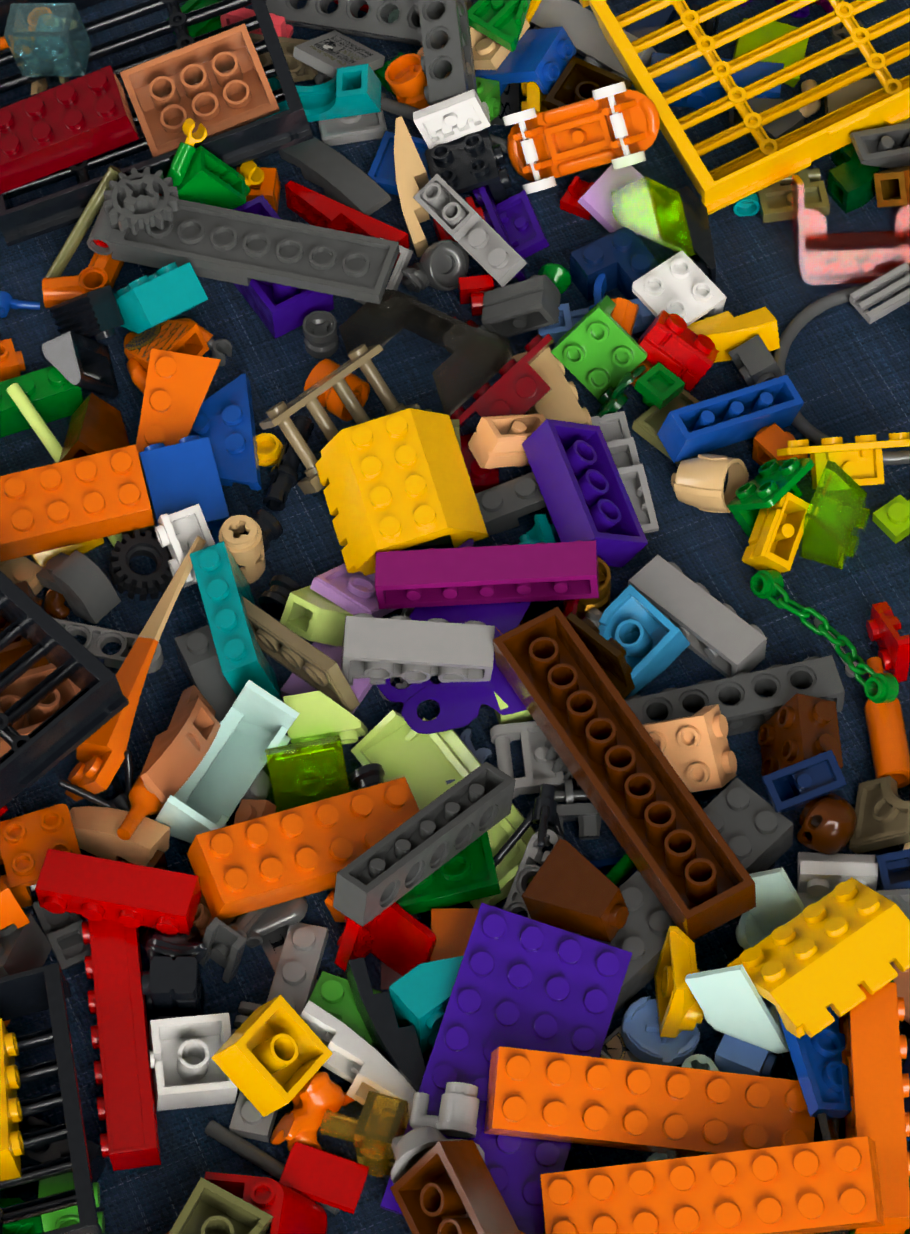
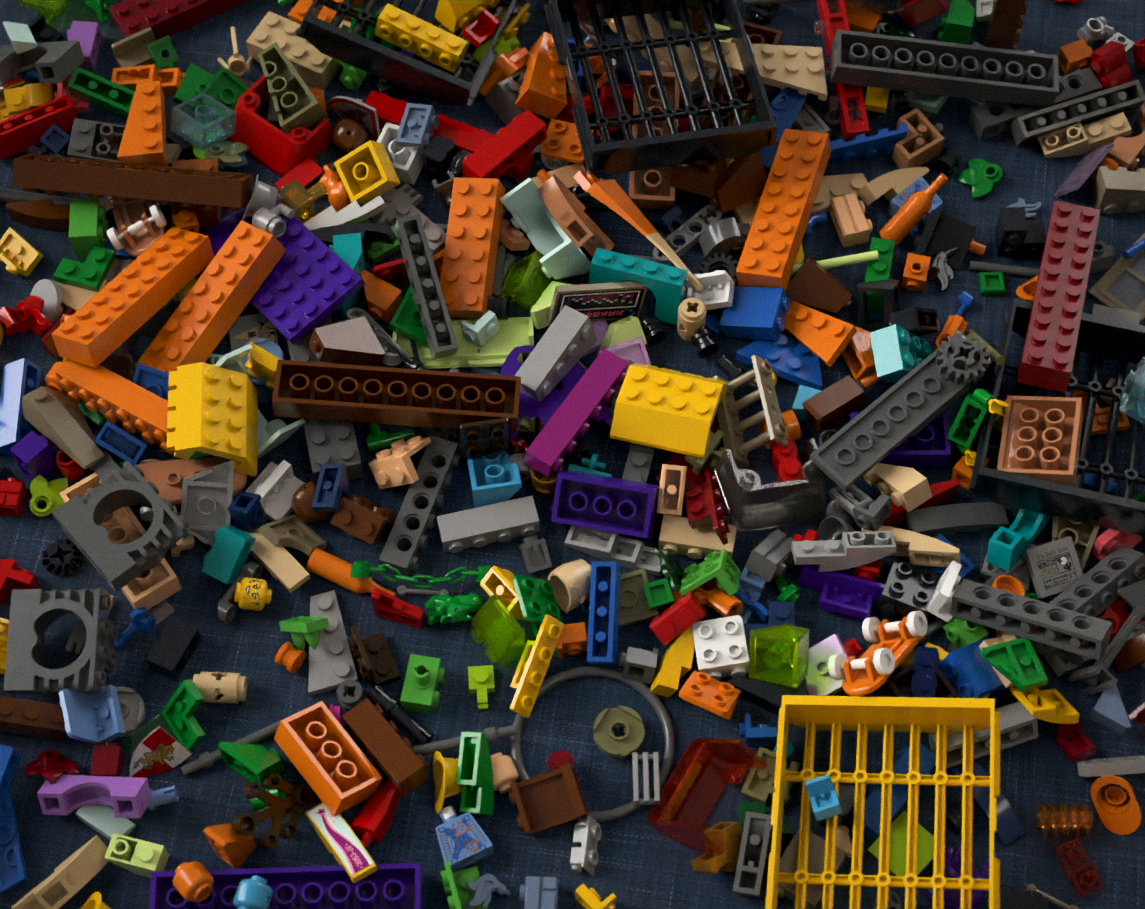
camera: 120 degrees right, 5 degrees up
none -> shield [325,96,381,142]
none -> reddish brown helmet [331,119,369,154]
none -> sand blue bracket [395,103,439,155]
none -> green animal [425,593,484,625]
none -> light aqua bracket [460,310,500,347]
none -> dark grey bracket [519,535,552,573]
none -> olive plate [593,706,645,759]
none -> orange bracket [679,670,741,720]
none -> blue bracket [739,714,777,747]
none -> red brick [771,437,804,496]
none -> medium azure brick [792,385,821,421]
none -> reddish brown slope [802,375,866,434]
none -> dark azure bracket [805,775,842,821]
none -> dark grey bracket [853,494,892,532]
none -> tan slope [863,463,933,512]
none -> clear blue brick [909,646,939,698]

